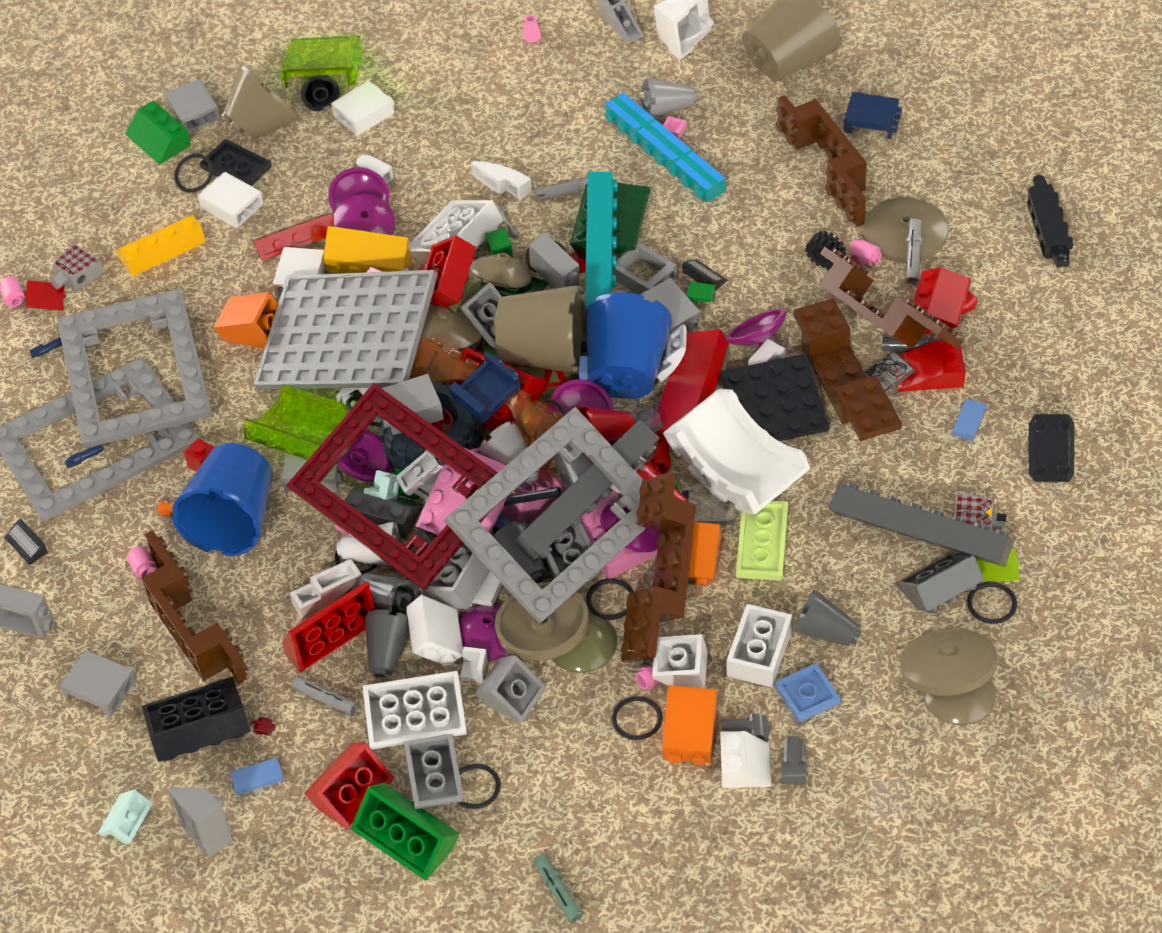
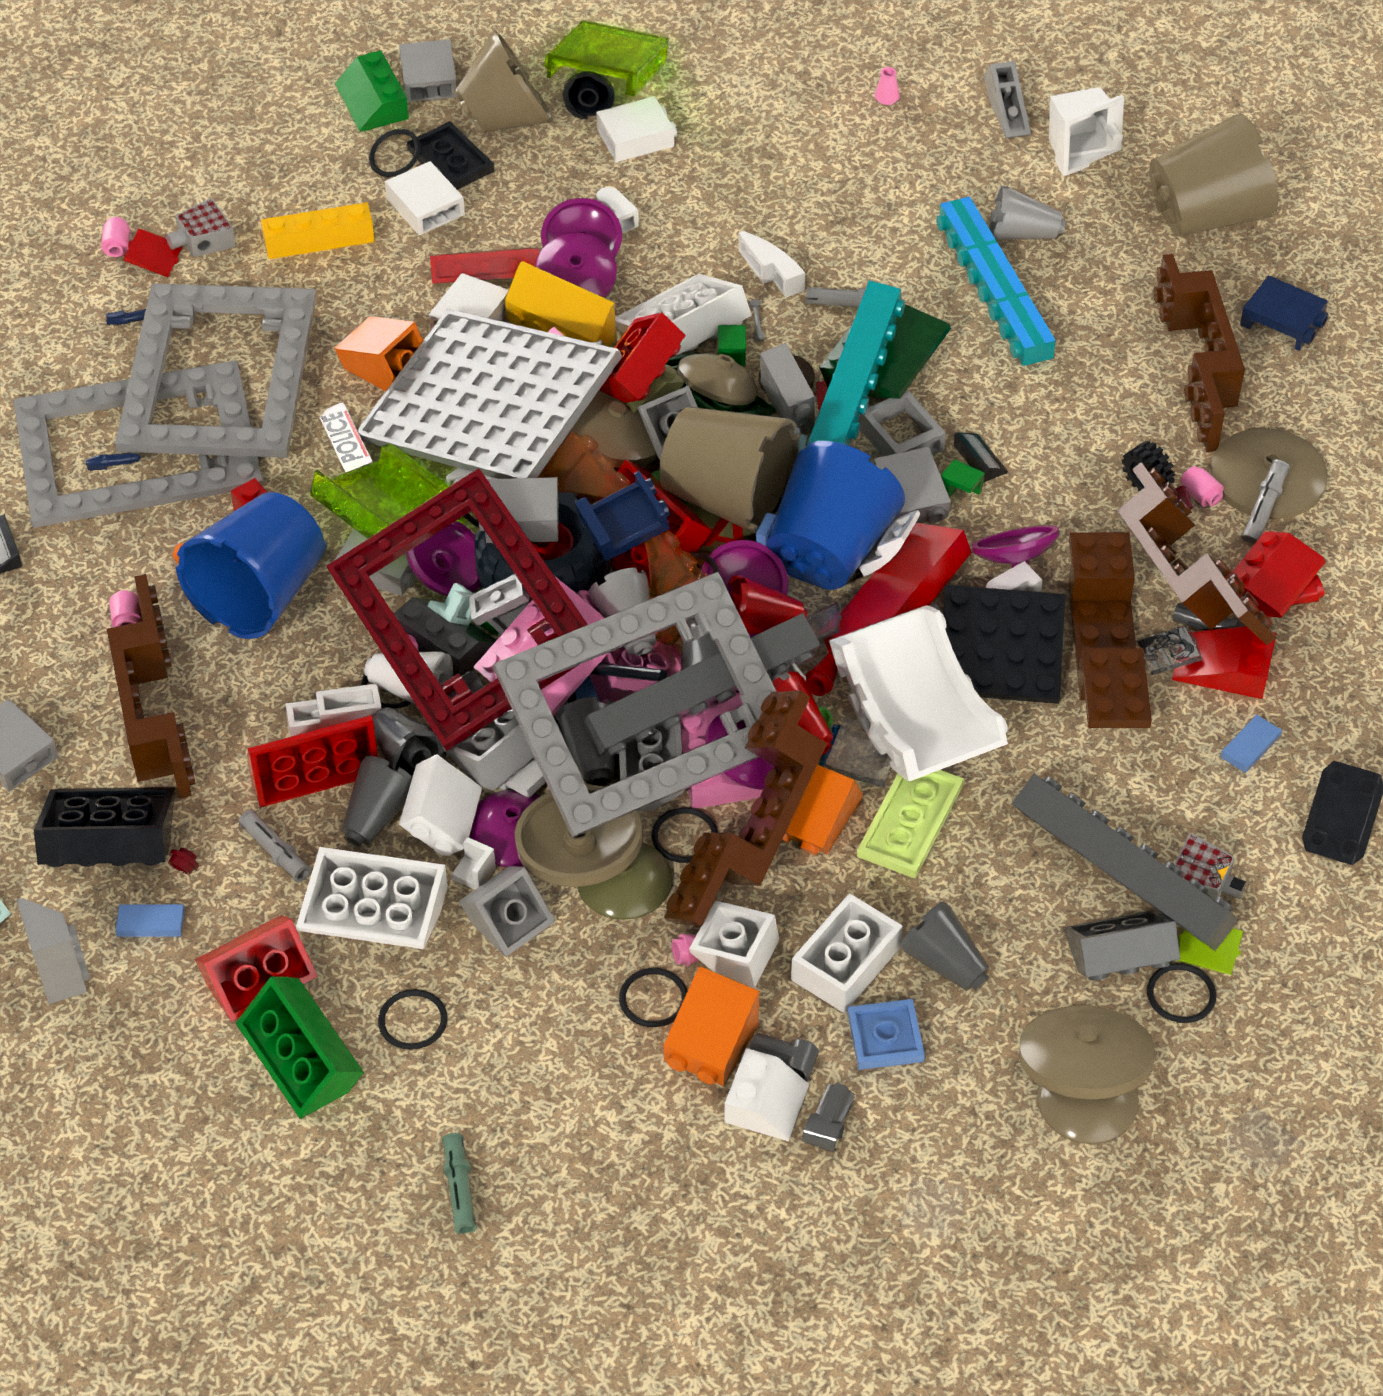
camera: 15 degrees right, 0 degrees up
light grey slope [404,734,464,809] -> none
bright pink plate [663,116,687,139] -> none
none -> sticker [320,402,372,472]

